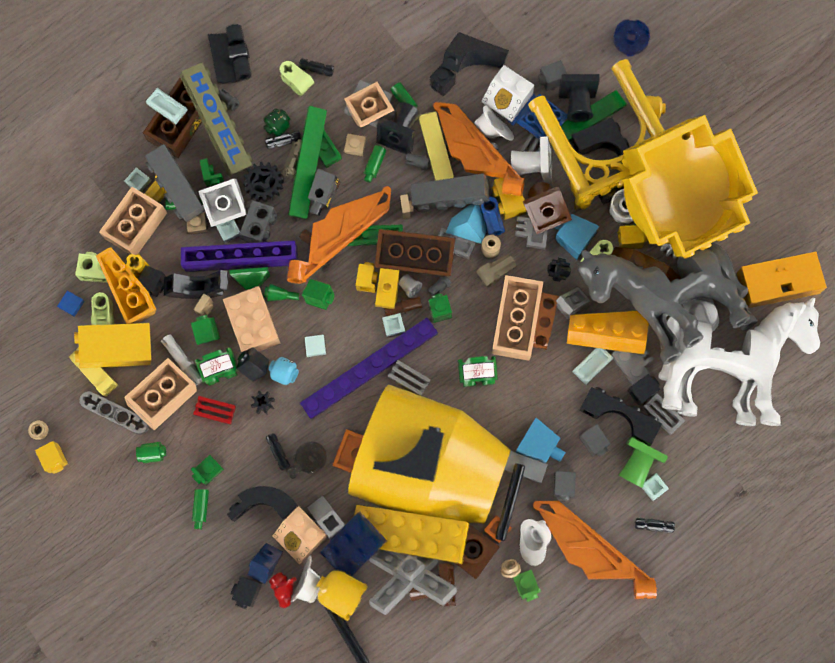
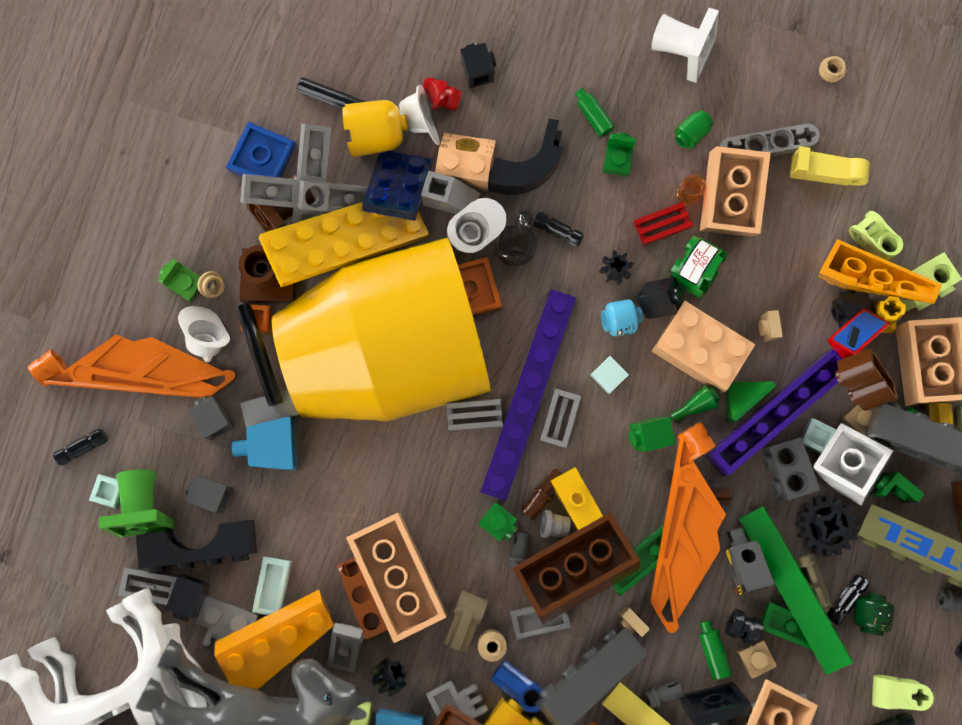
camera: 140 degrees right, 5 degrees up
yellow brick [35,441,68,474] -> none
blue tile [57,291,85,317] -> none
yellow brick [74,323,151,368] -> none
white pin [161,334,202,386] -> none
black arch [164,270,228,299] -> none
green brick [191,315,220,345] -> none
dark blue brick [247,543,283,584] -> none
yellow brick [356,262,378,293] -> none
black arch [373,426,445,482] -> none
light aqua tile [382,313,405,337] -> none
medium azure slope [446,203,487,244] -> none
brick [457,356,498,387] -> none
none -> blue tile [226,122,297,178]
none -> white piece [447,198,506,253]
none -> light grey tile [540,388,581,449]
none -> white plant [651,8,719,83]
none -> clear orange bush [677,175,706,205]
none -> black wheel [725,609,764,647]
none -> slope [826,308,890,359]
none -> reddish brown brick [835,349,897,411]

